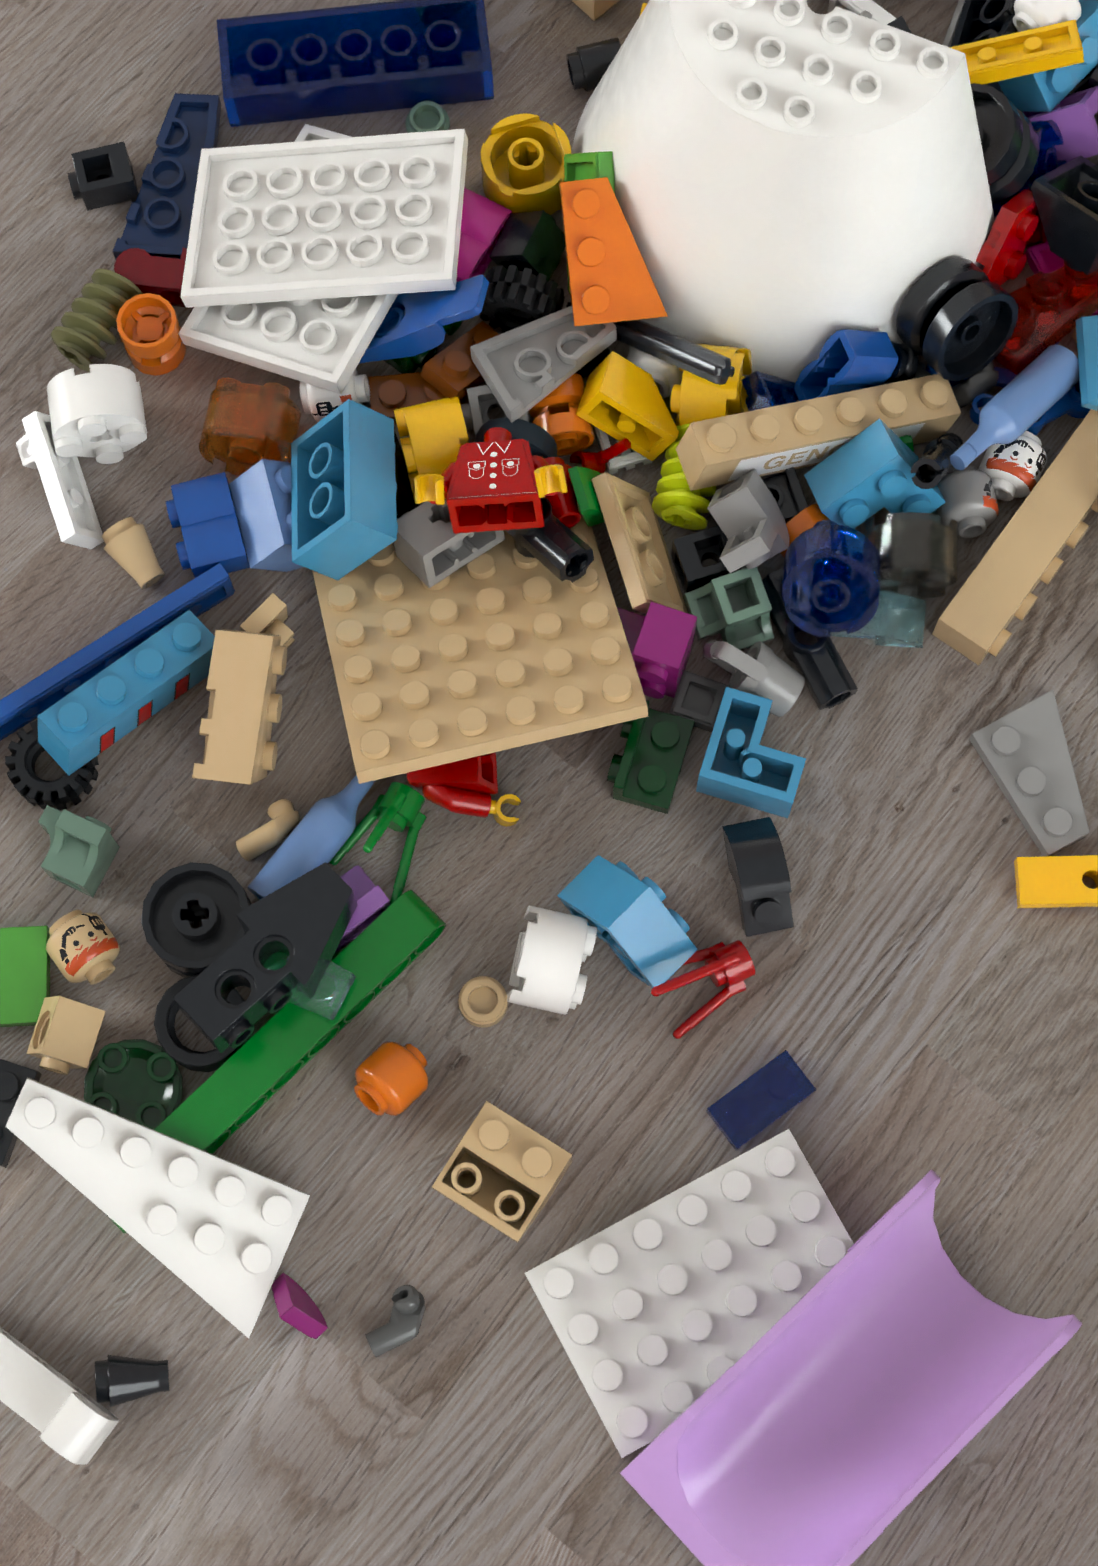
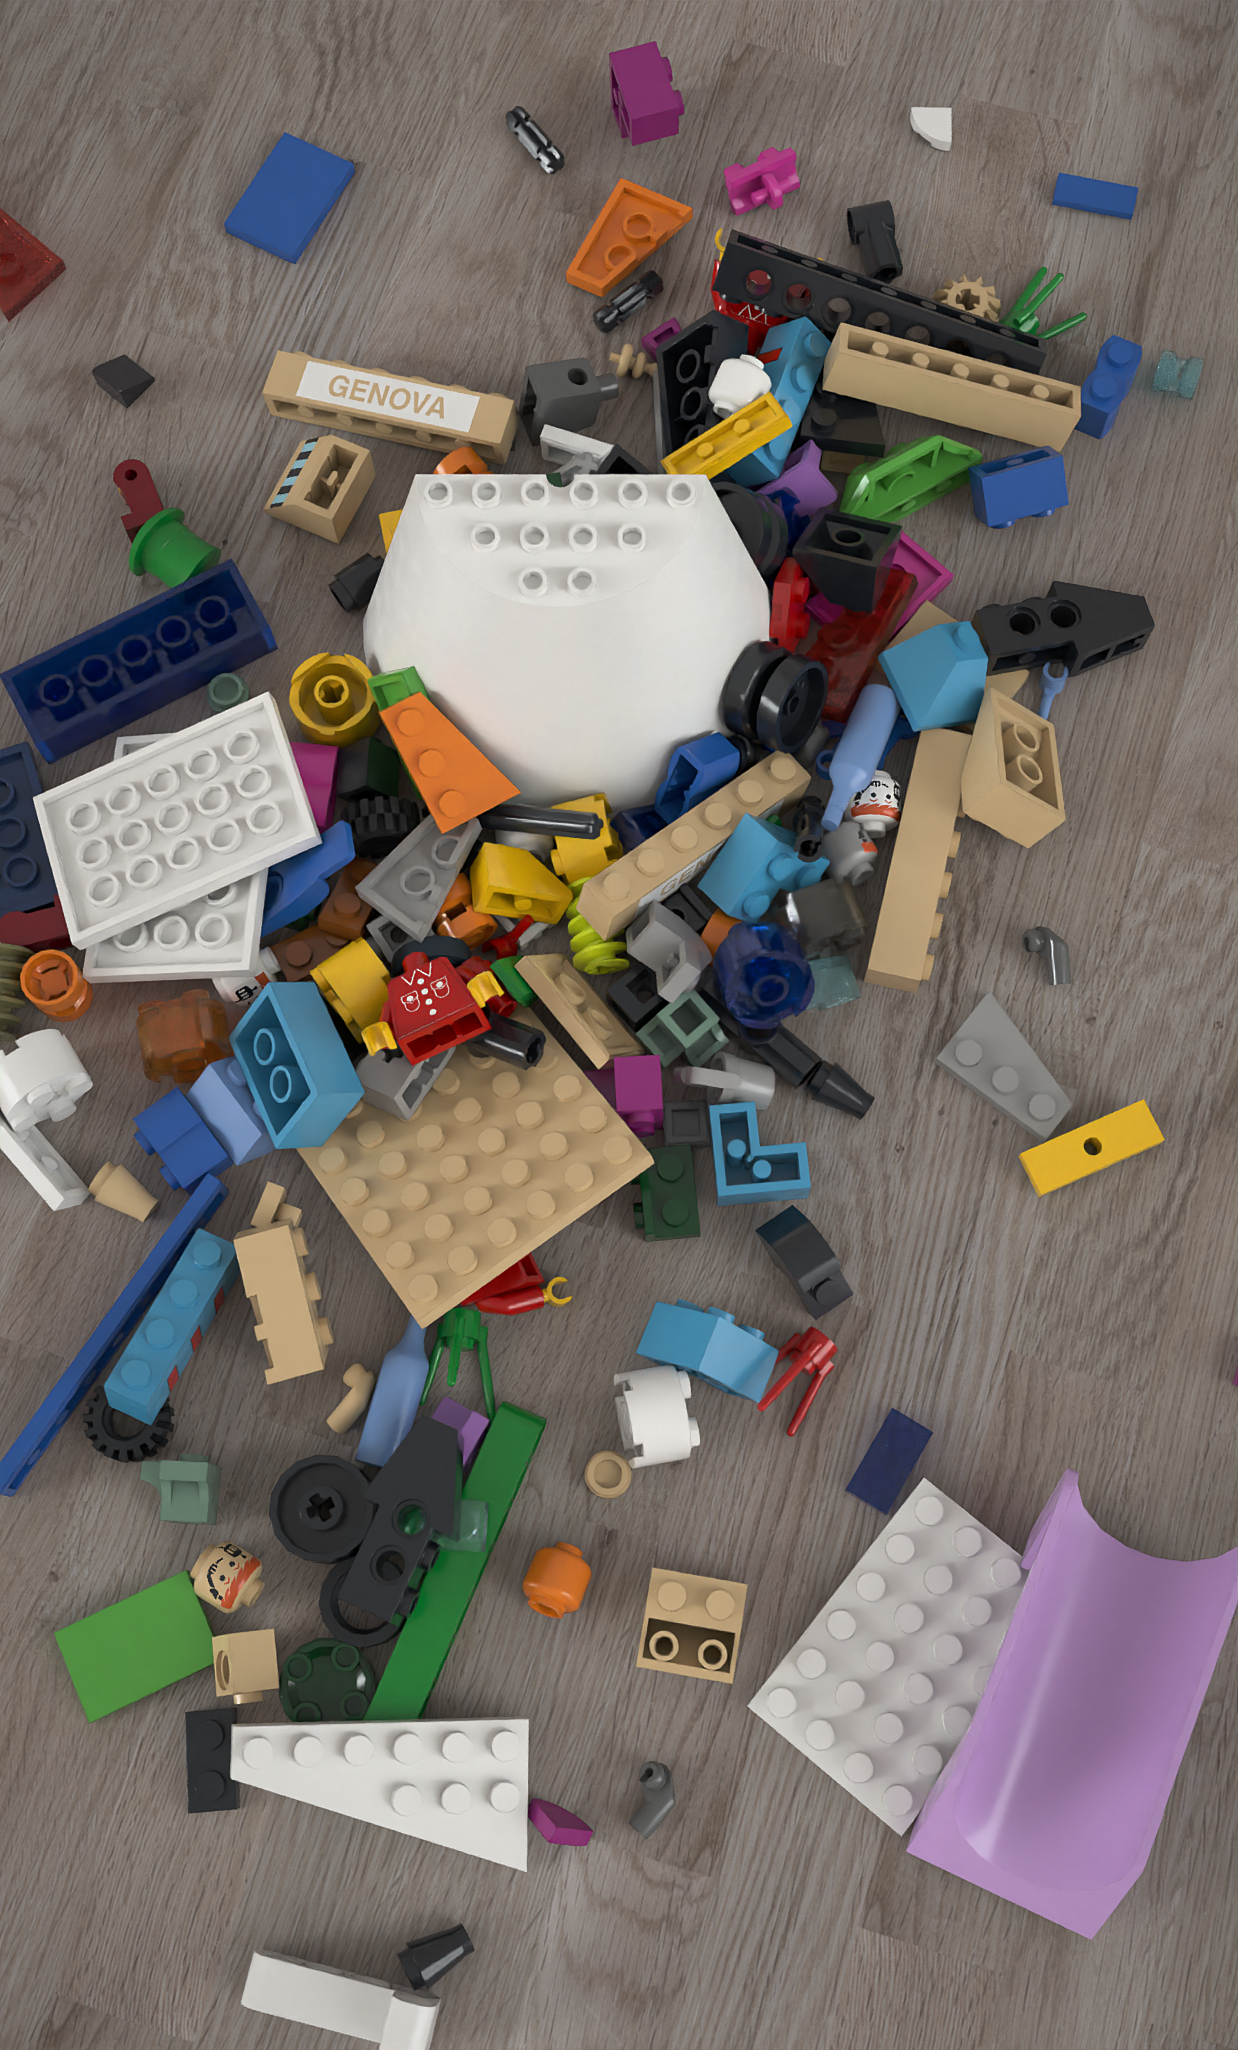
camera: 20 degrees left, 0 degrees up
none -> black cone [804,1060,875,1120]

